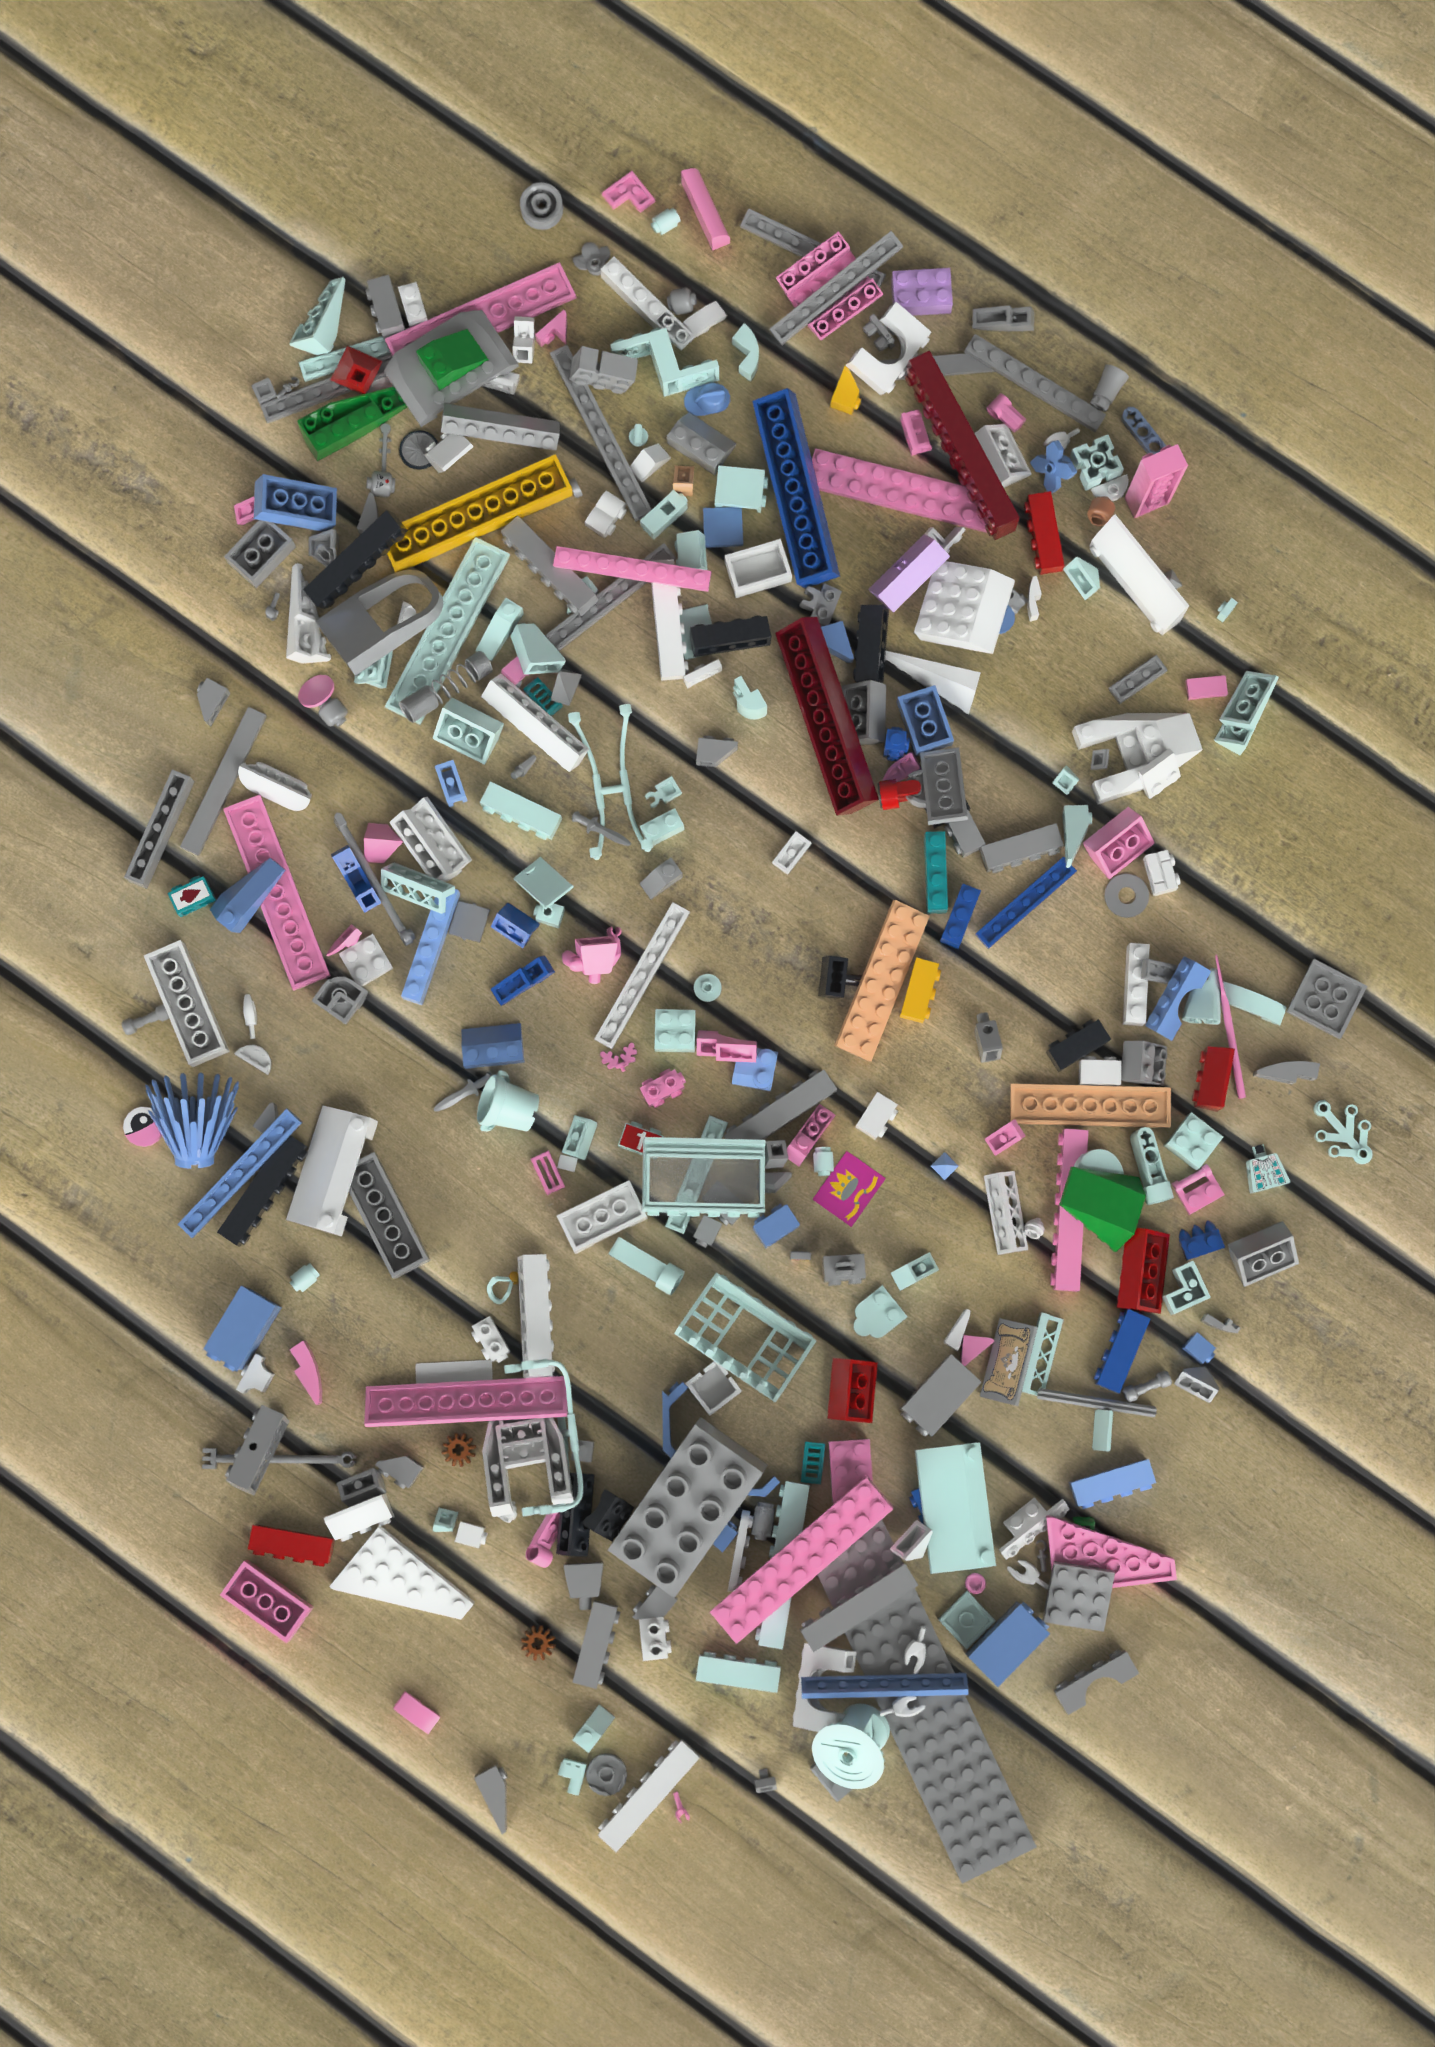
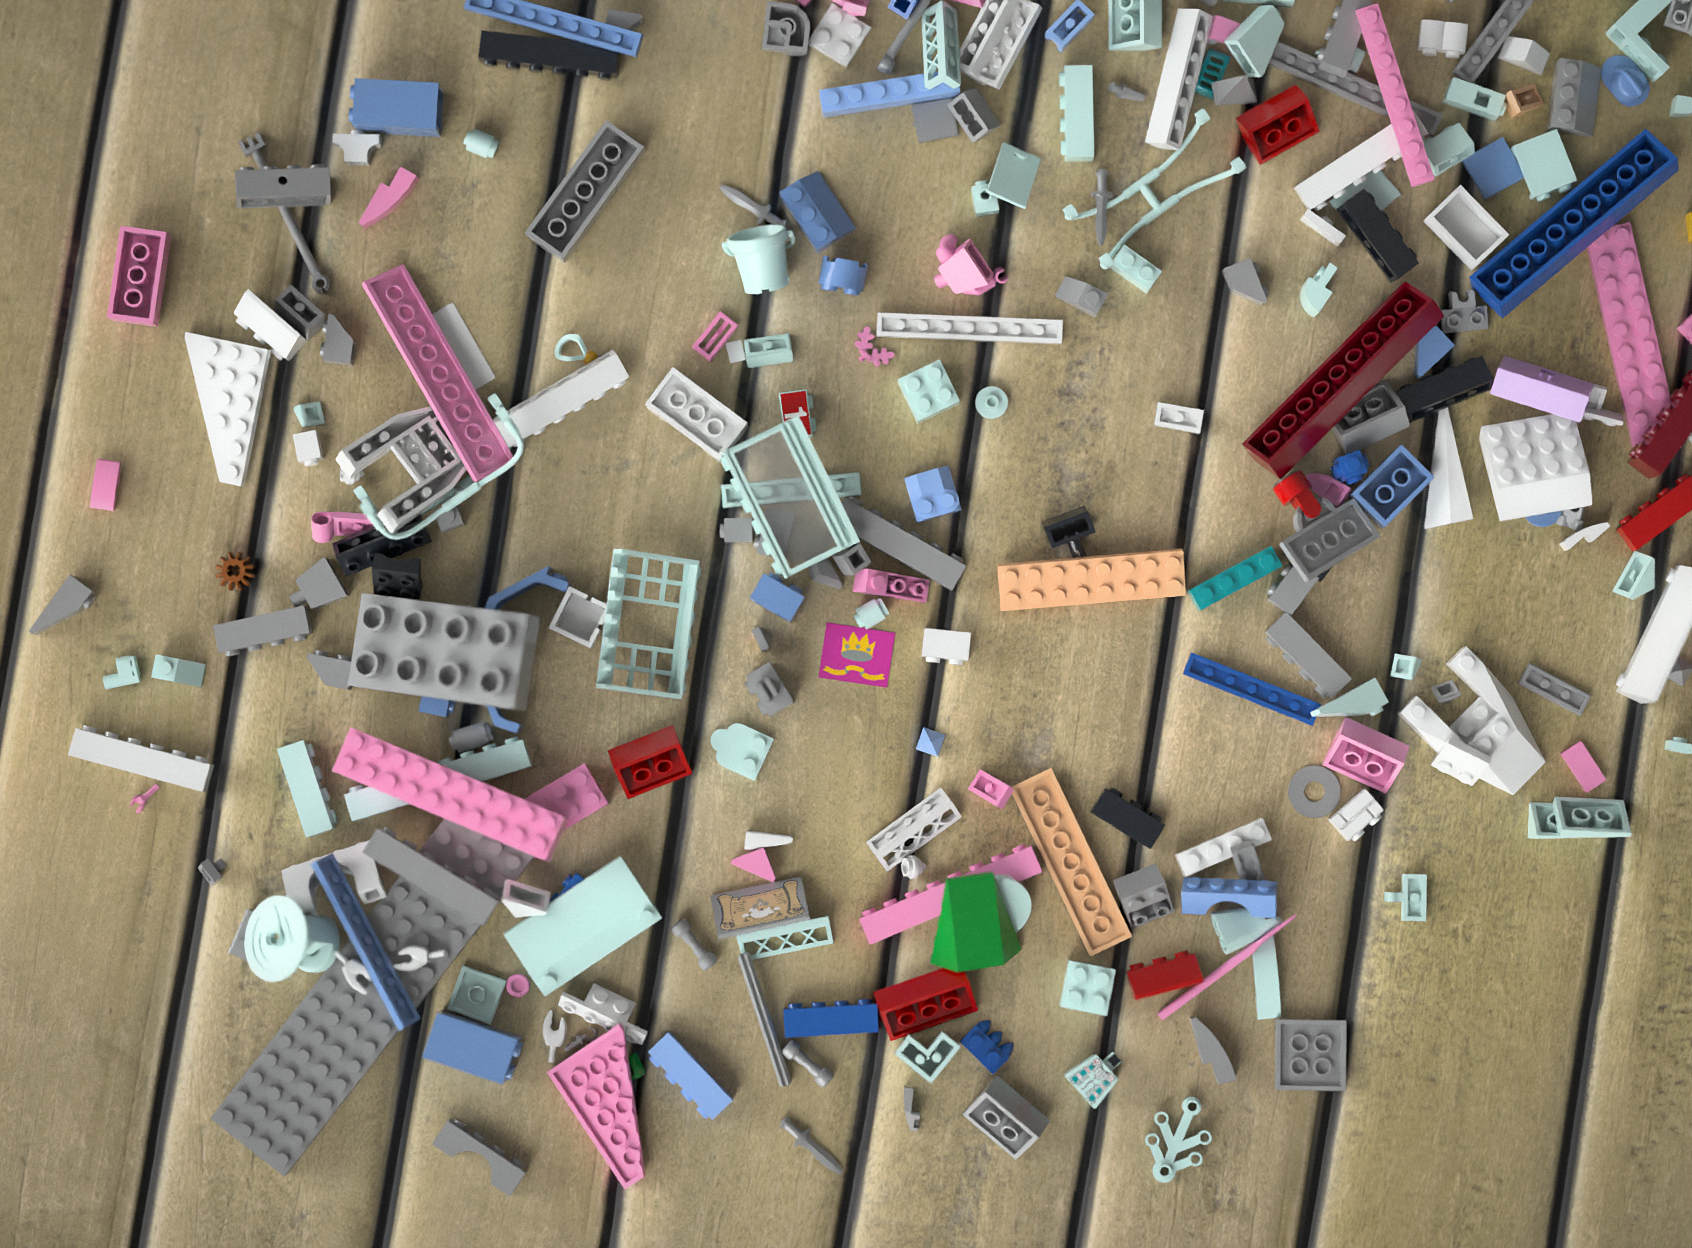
camera: 65 degrees right, 5 degrees up
red brick [247,1524,335,1567] -> none
white slope [286,1106,378,1236] -> none
dark orange gear [442,1432,476,1467] -> none
white brick [471,1316,511,1363] -> none
blue panel [491,903,540,948] -> none
blue slope [491,956,555,1006] -> none
light grey tile [586,1753,627,1796] -> none
light aqua beam [608,1237,685,1296] -> none
light aqua plate [629,424,648,447] -> none
white brick [639,1617,671,1661] -> none
bright pink brick [640,1069,686,1108] -> none
light aqua plate [645,776,682,808] -> none
bright pink slope [697,1030,757,1062] -> none
white plate [728,1510,754,1592] -> none
teal slope [801,1441,825,1484] -> none
light aqua slope [891,1252,939,1291] -> none
light grey brick [899,1354,981,1437] -> none
yellow brick [900,957,941,1023] -> none
blue brick [940,884,981,949] -> none
light grey torso [975,1013,1003,1063] -> none
light grey plate [1043,1561,1115,1632] -> none
white brick [1079,1056,1121,1086] -> none
light aqua slope [1092,1409,1113,1452] -> none
light aqua beam [1130,1127,1174,1205] -> none
bright pink plate [1172,1164,1225,1215] -> none
light grey slope [1174,1366,1219,1403] -> none
medium blue brick [1182,1332,1216,1364] -> none
none -> light grey piece [671,918,717,971]
none -> light grey sword [780,1117,843,1174]
none -> medium blue brick [818,256,868,296]
none -> light grey brick [947,87,1001,143]
none -> red slope [1236,84,1320,165]
none -> light aqua plate [1384,874,1427,921]

